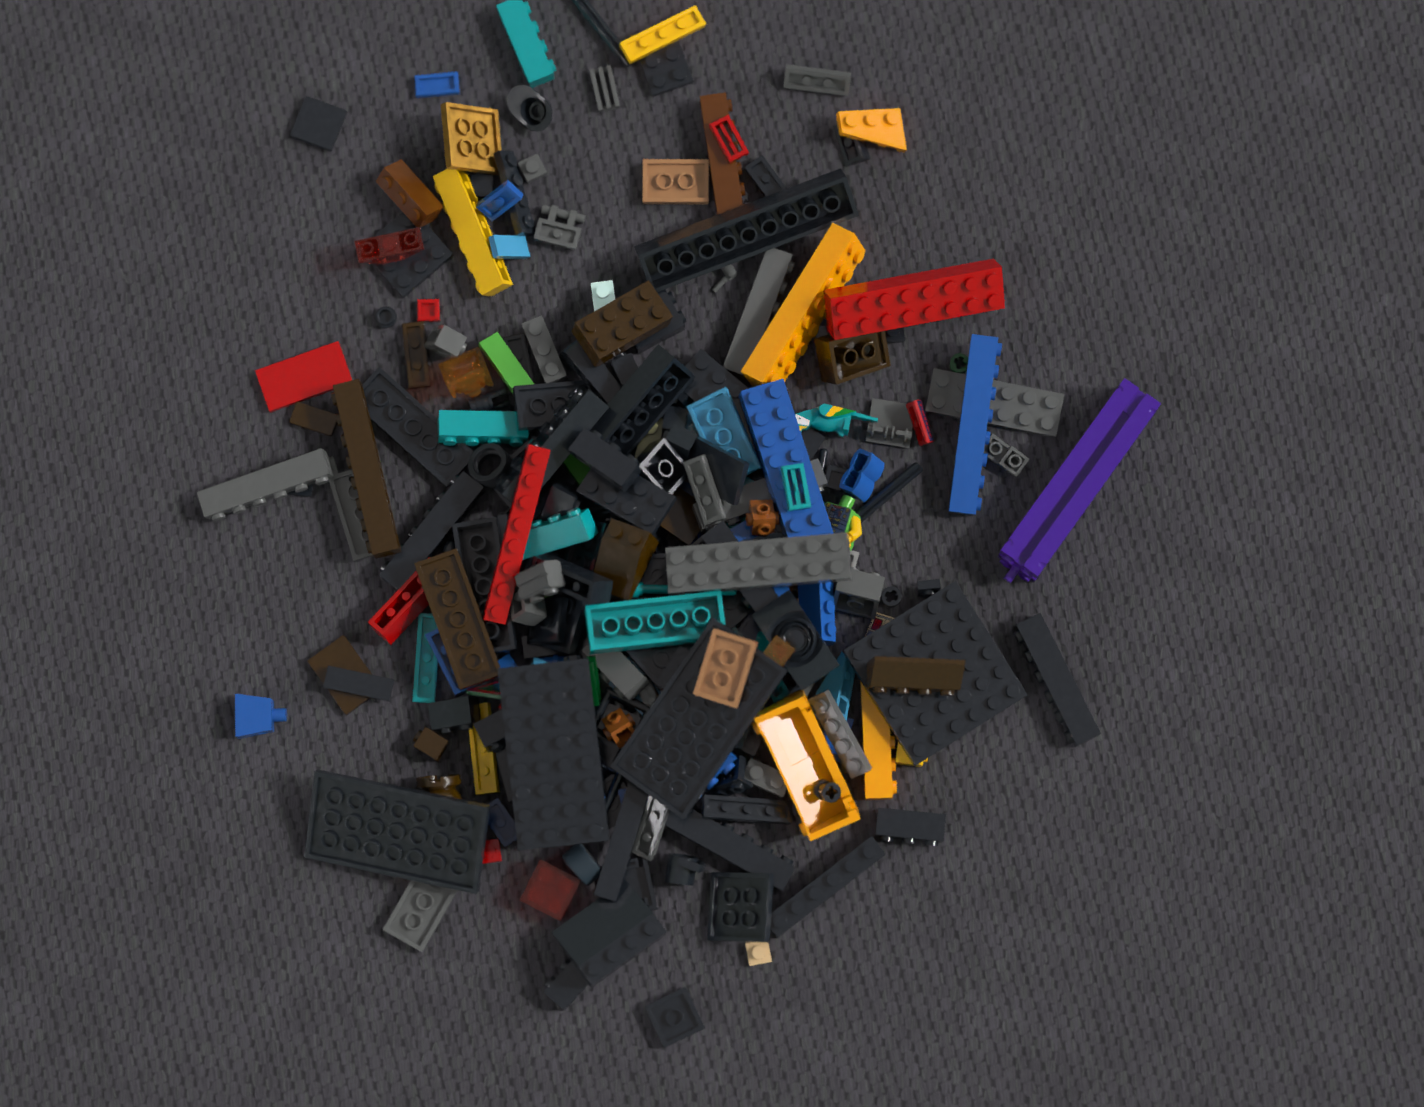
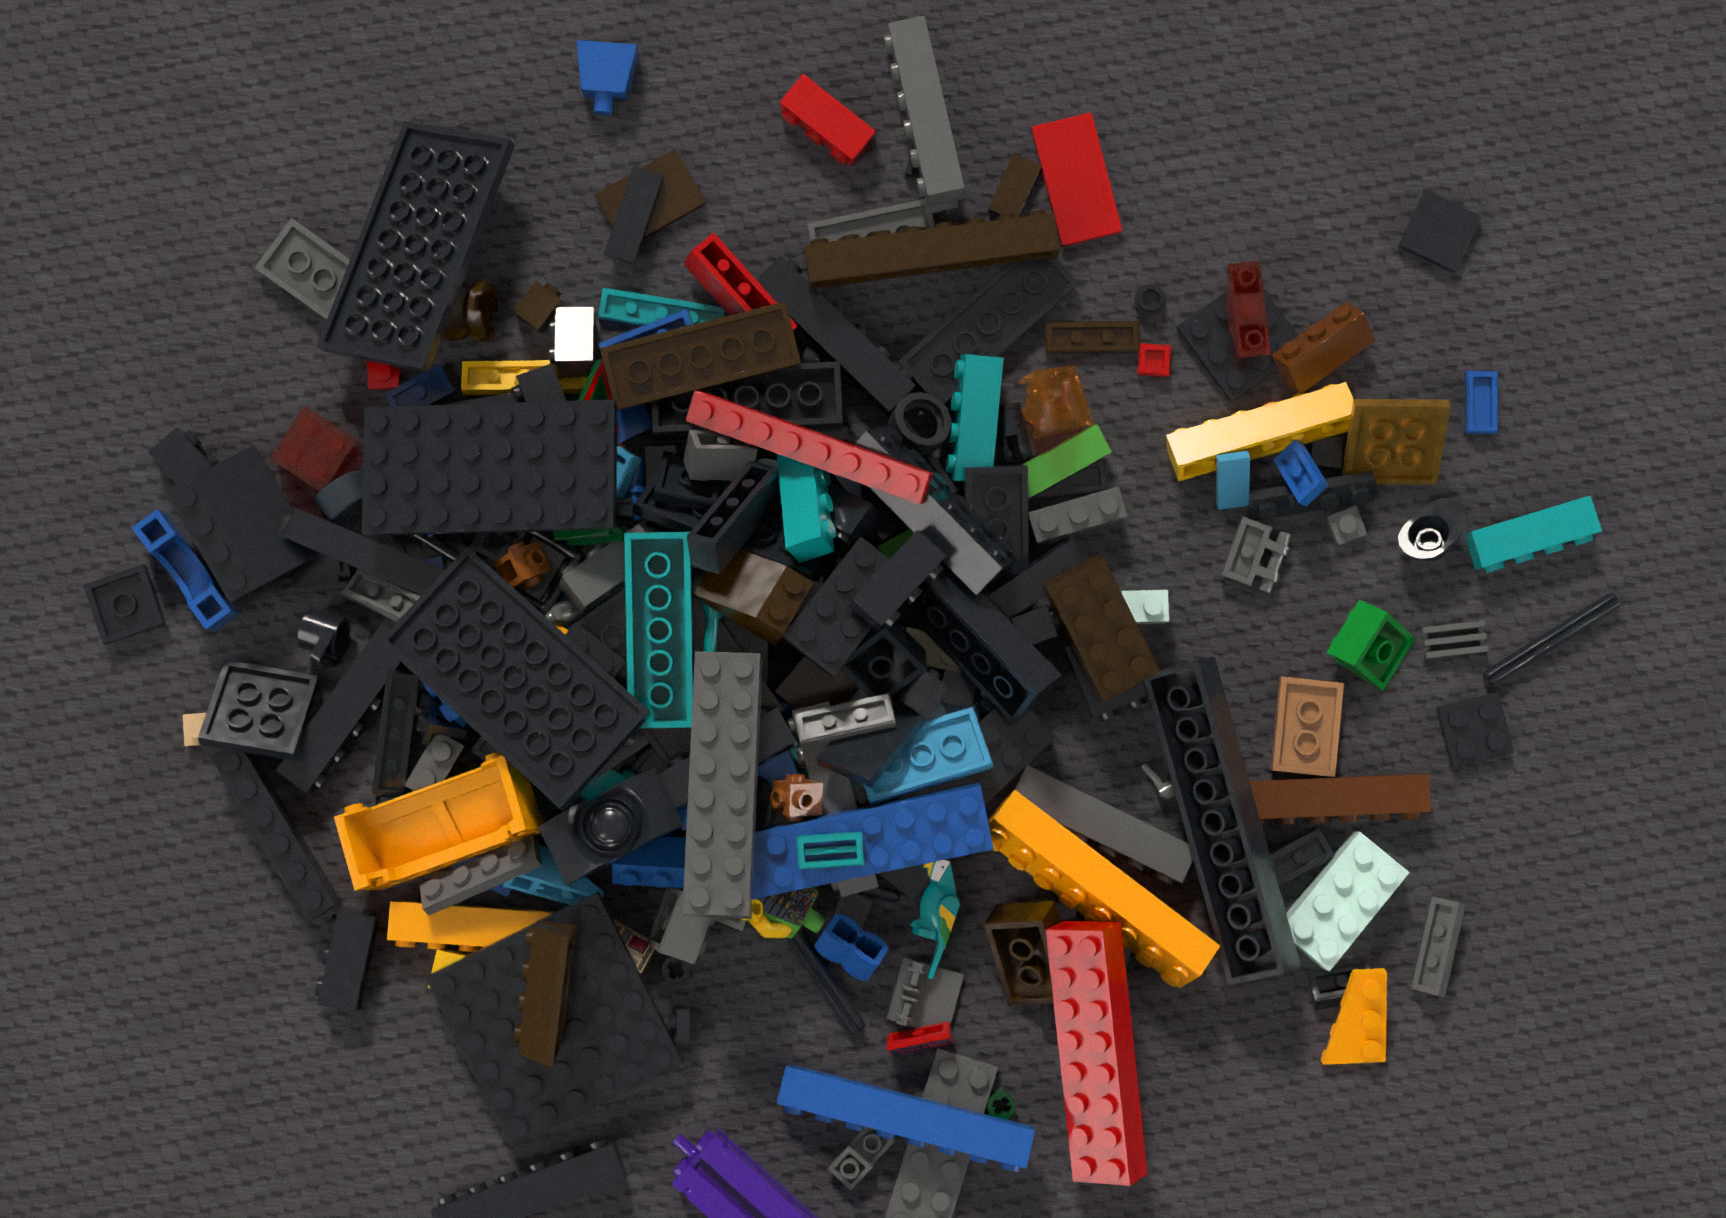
camera: 85 degrees right, 5 degrees up
dark grey brick [424,325,467,359] -> none
dark grey brick [514,560,565,603] -> none
yellow plate [619,5,706,64] -> none
medium nougat plate [693,628,758,708] -> none
red tile [709,114,749,164] -> none
clear orange plate [763,635,796,666] -> none
black bush [813,779,841,803] -> none
none -> blue arch [132,509,240,632]
none -> red brick [780,74,876,167]
none -> light aqua brick [1286,831,1410,971]
none -> green slope [1326,600,1416,691]

